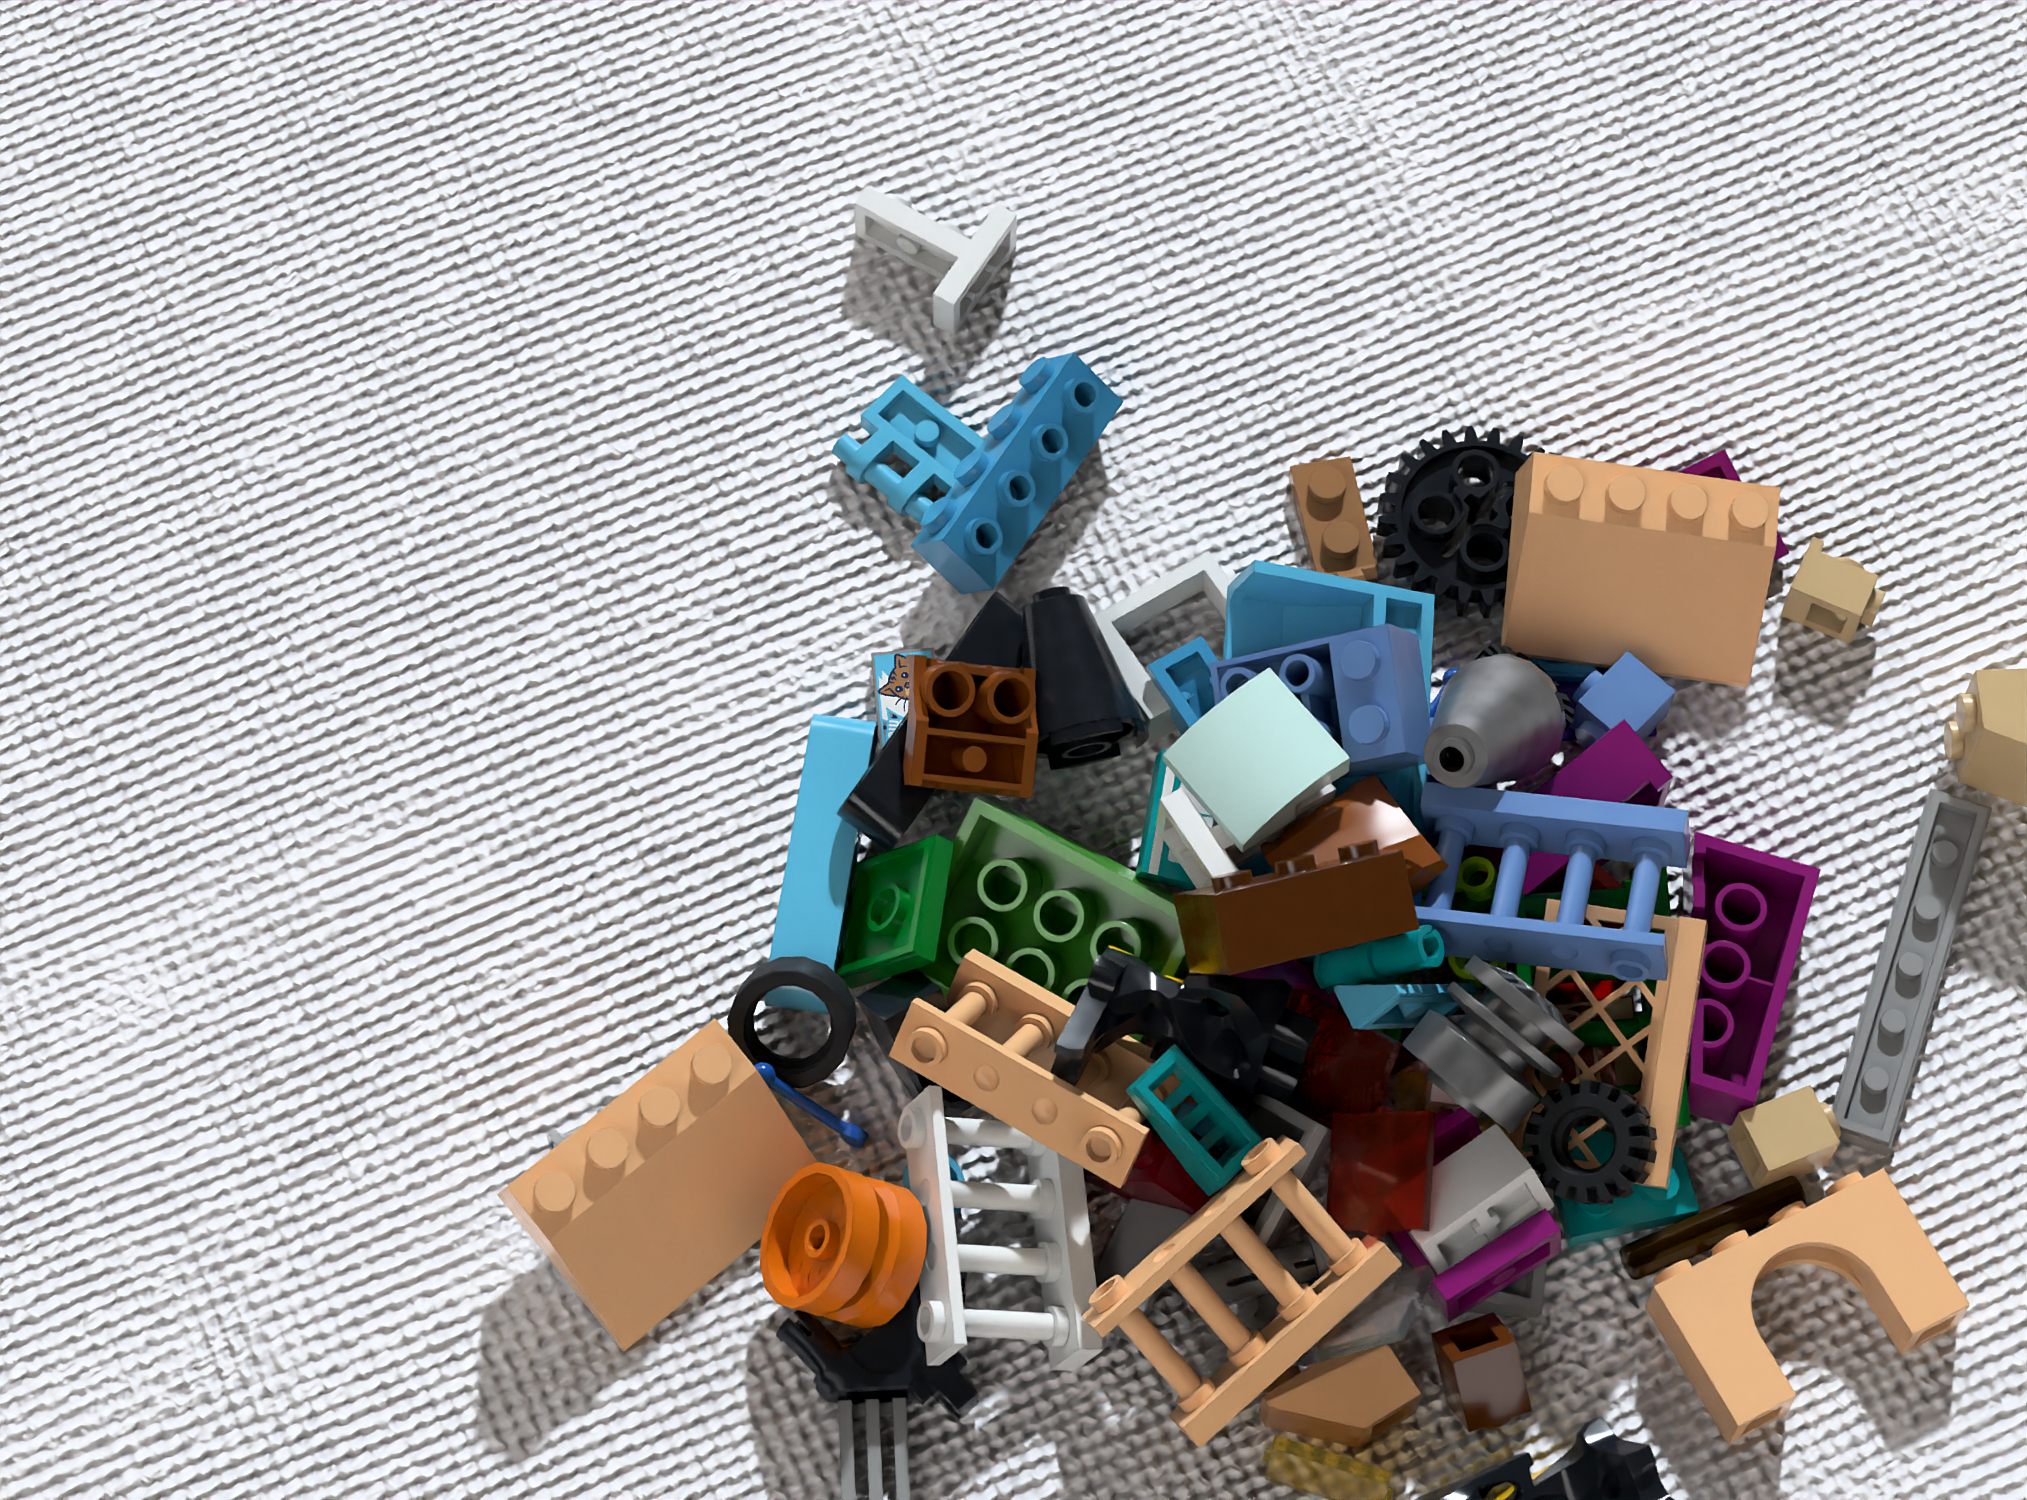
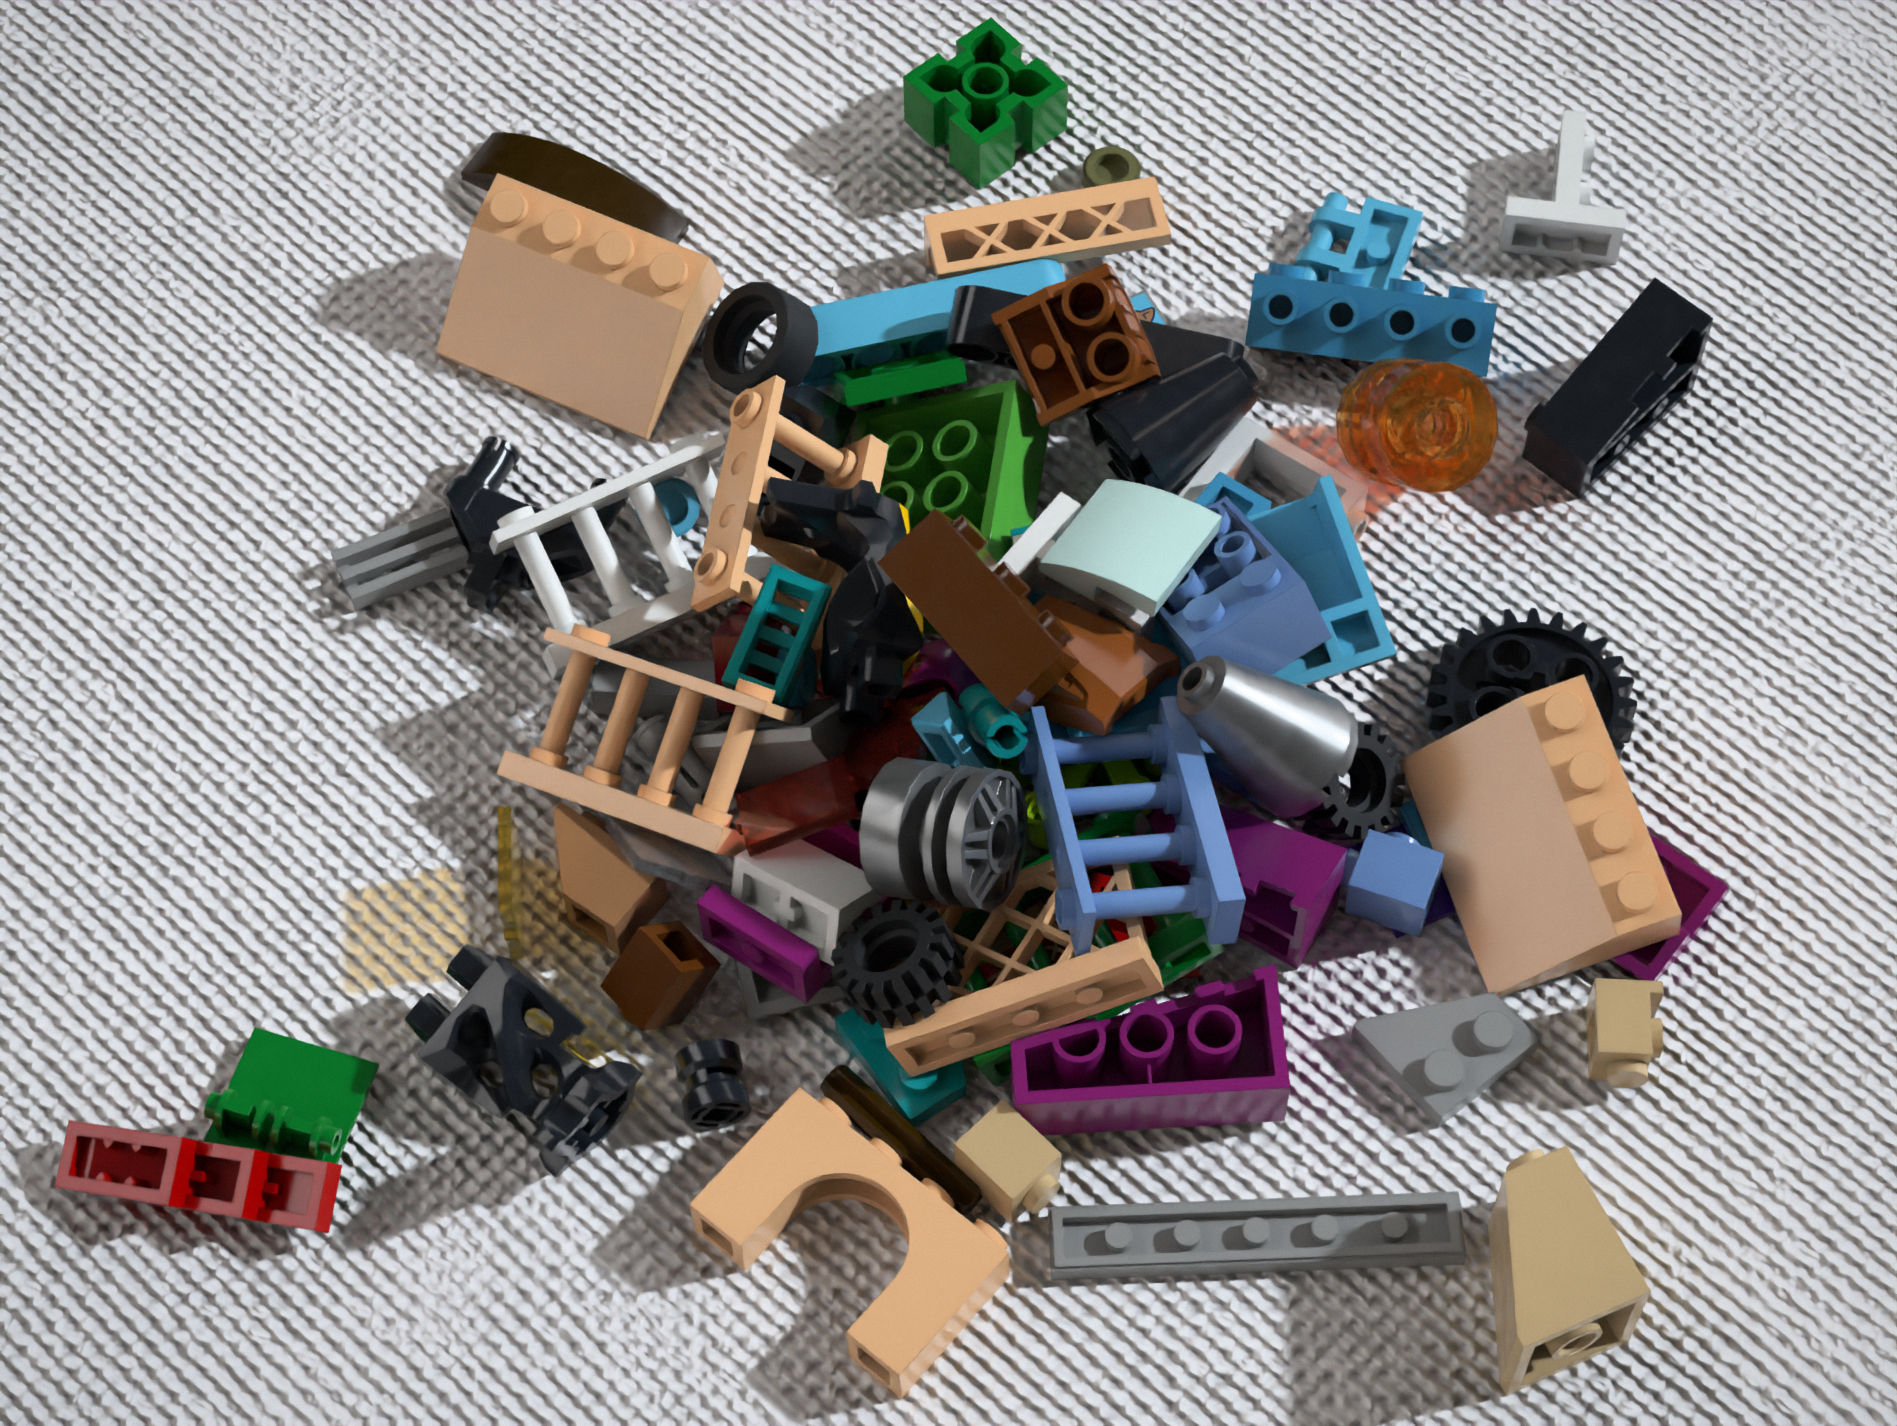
camera: 70 degrees right, 5 degrees down
blue hinge [754,1062,869,1149] -> none
orange wheel [760,1162,927,1330] -> none
medium nougat hinge [1289,456,1378,583] -> none
none -> dark brown slope [461,132,689,244]
none -> black wheel [674,1039,751,1130]
none -> green brick [903,17,1068,190]
none -> light nougat fence [924,176,1172,280]
none -> olive tile [1082,146,1141,188]
none -> clear orange wheel [1336,357,1498,493]
none -> light grey wing [1351,992,1540,1128]
none -> black wedge [1522,277,1714,499]

